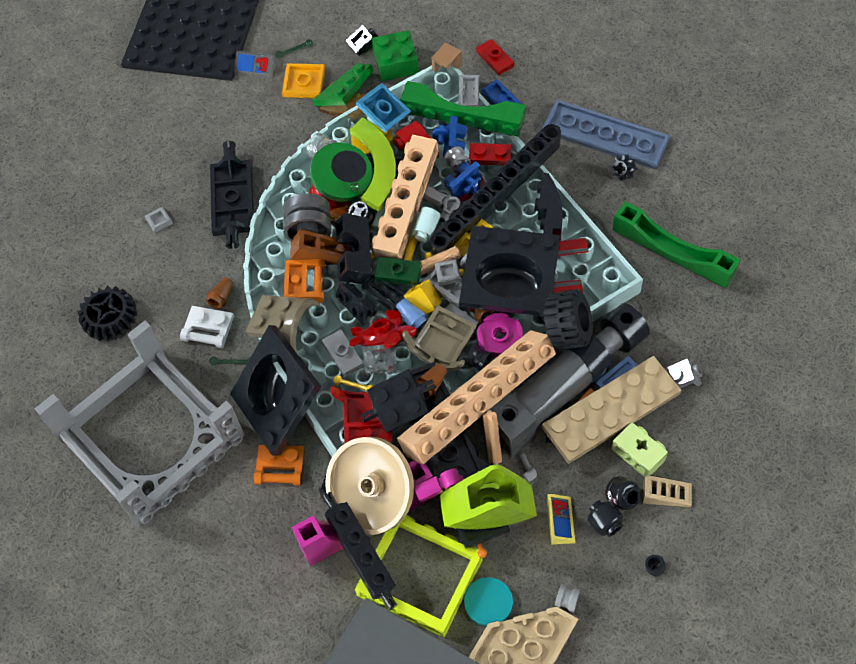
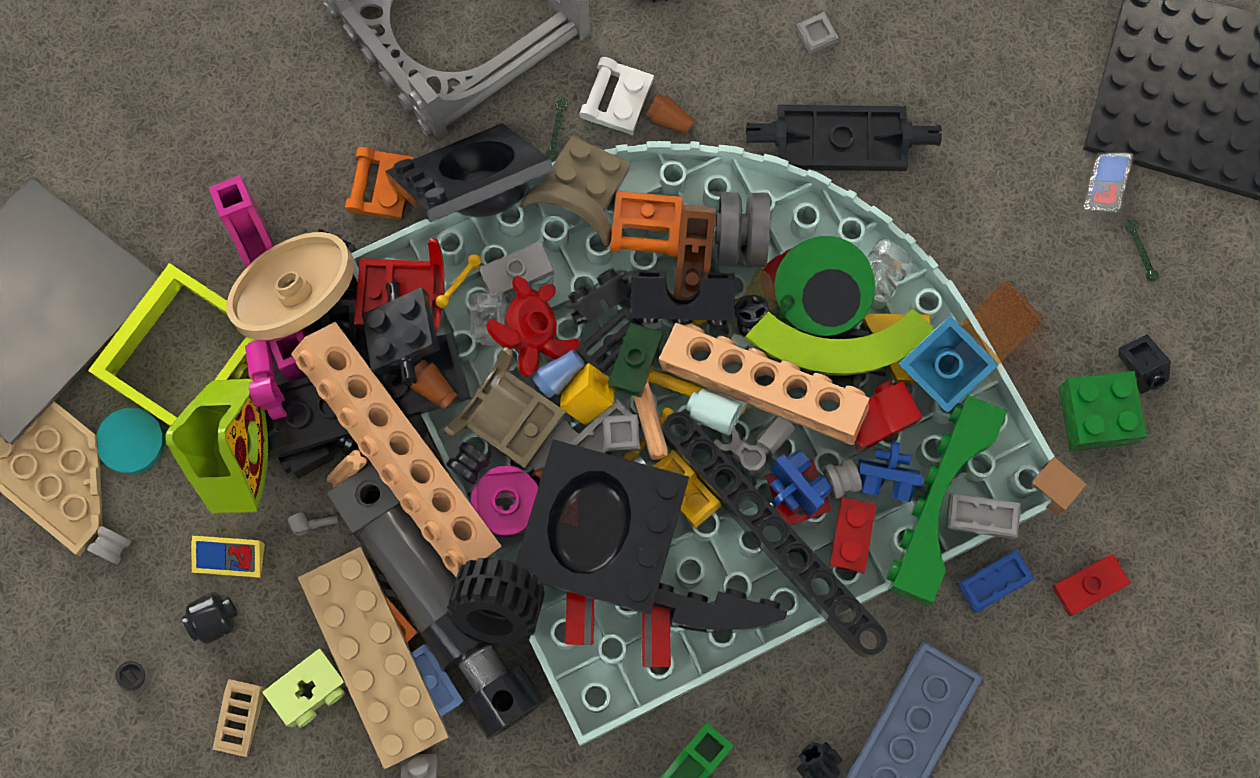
camera: 90 degrees right, 15 degrees up
light orange tile [282,63,326,98] -> none
green wing [312,63,374,107] -> none
black plate [322,492,398,611] -> none
black head [605,476,641,510] -> none

